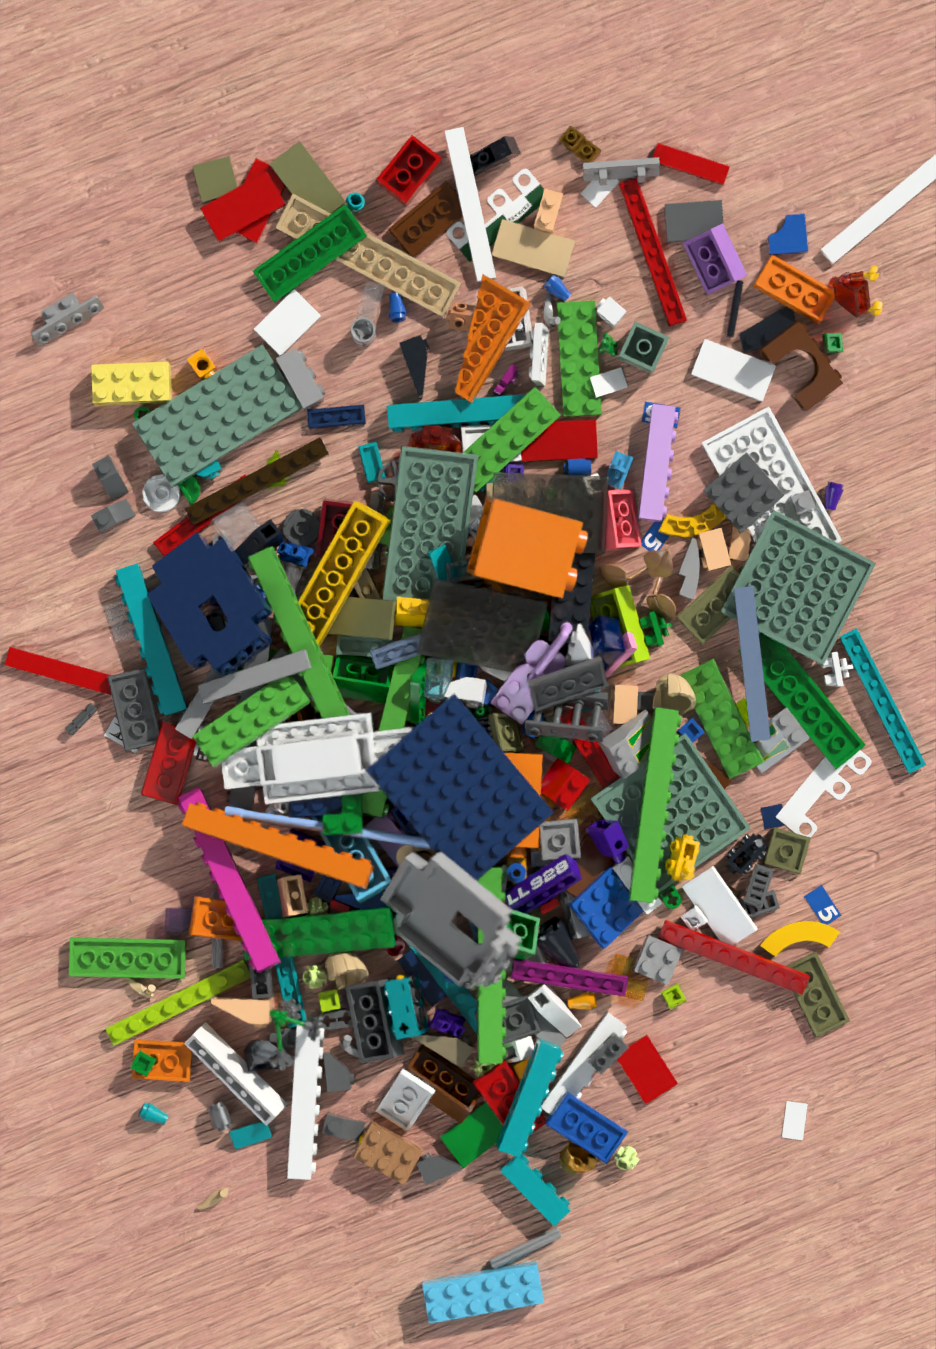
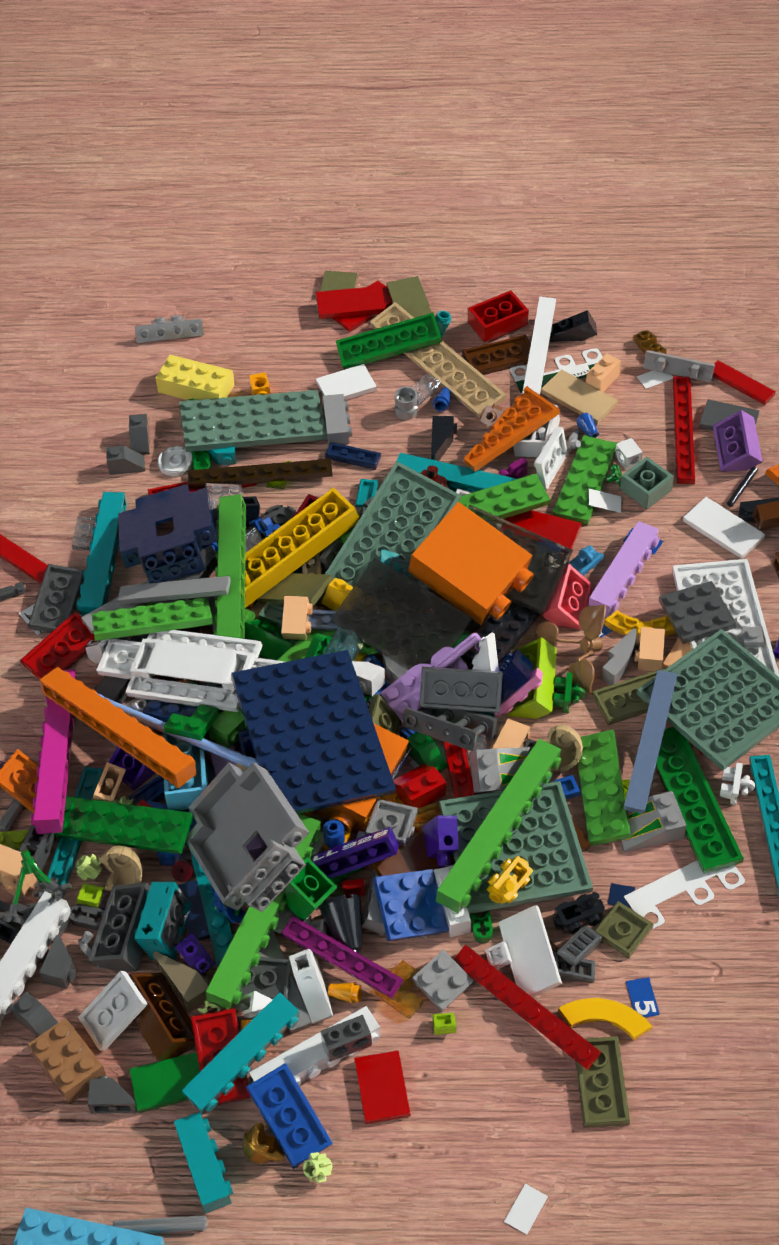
camera: 25 degrees right, 35 degrees down
none -> light nougat brick [281,596,313,640]

